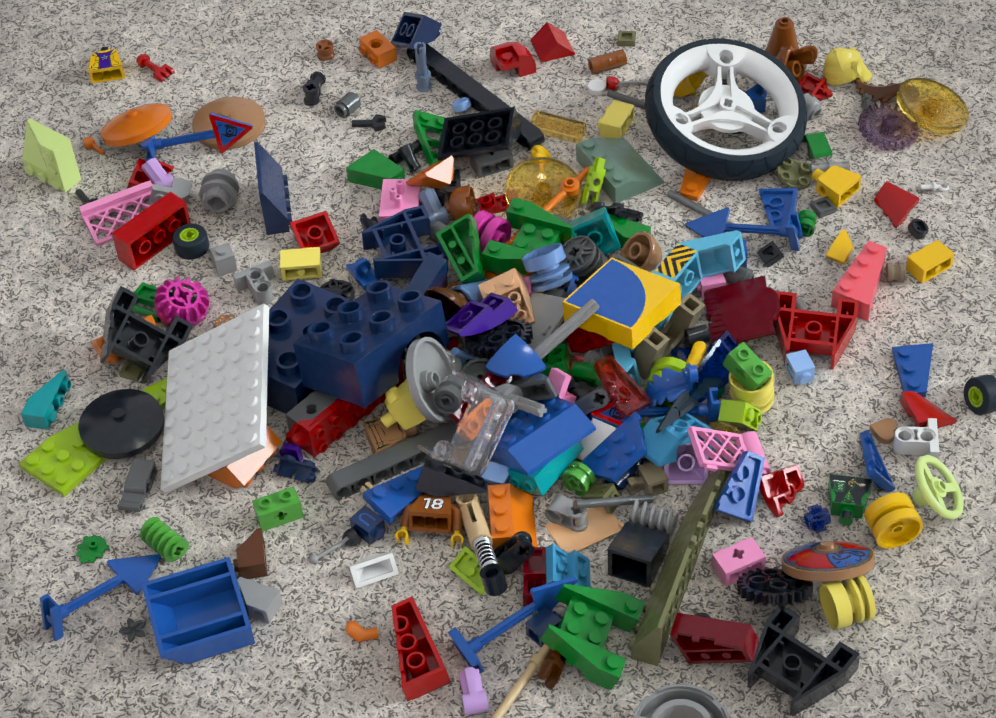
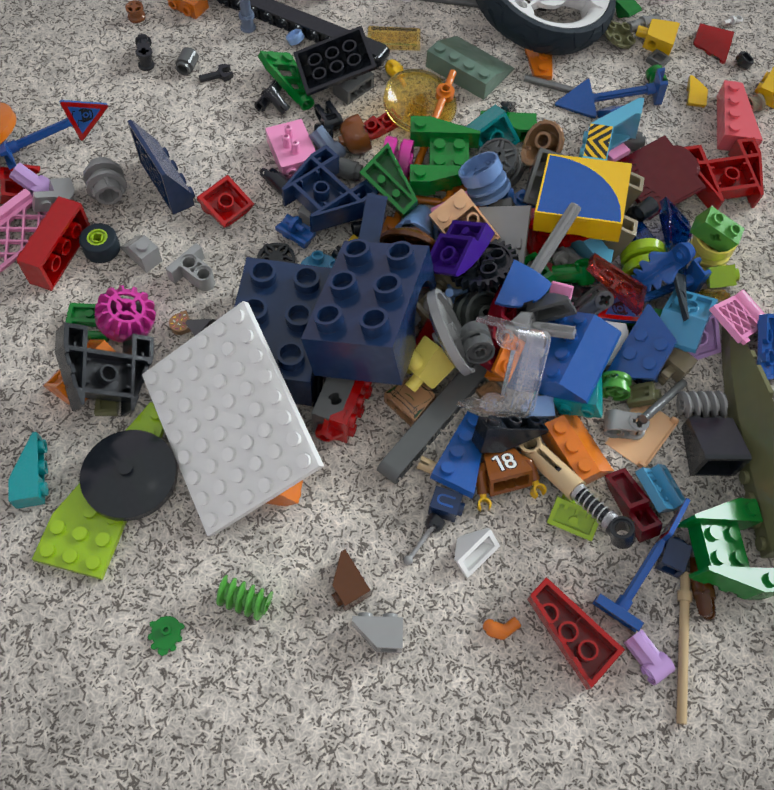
camera: 30 degrees left, 15 degrees up
blue piece [40,554,161,641] -> none
dark grey piece [118,458,158,512] -> none
dark grey plant [119,618,146,643] -> none
blue slope [141,557,255,664] -> none
medium nougat dish [192,97,266,149] -> none
bright green brick [252,486,304,532] -> none
dark blue hinge [273,454,321,484] -> none
dark purple tile [279,443,303,462] -> none
light yellow brick [280,247,322,281] -> none
green slope [346,149,405,190] -> none
orange slope [406,156,454,189] -> none
black piece [494,531,534,575] -> none
lime hinge [580,157,606,205] -> none
black dish [588,202,624,216] -> none
light yellow brick [598,100,634,138] -> none
yellow bar [686,341,707,372] -> none
black tile [757,241,784,268] -> none
blue wing [759,188,798,226] -> none
light blue brick [785,349,815,385] -> none

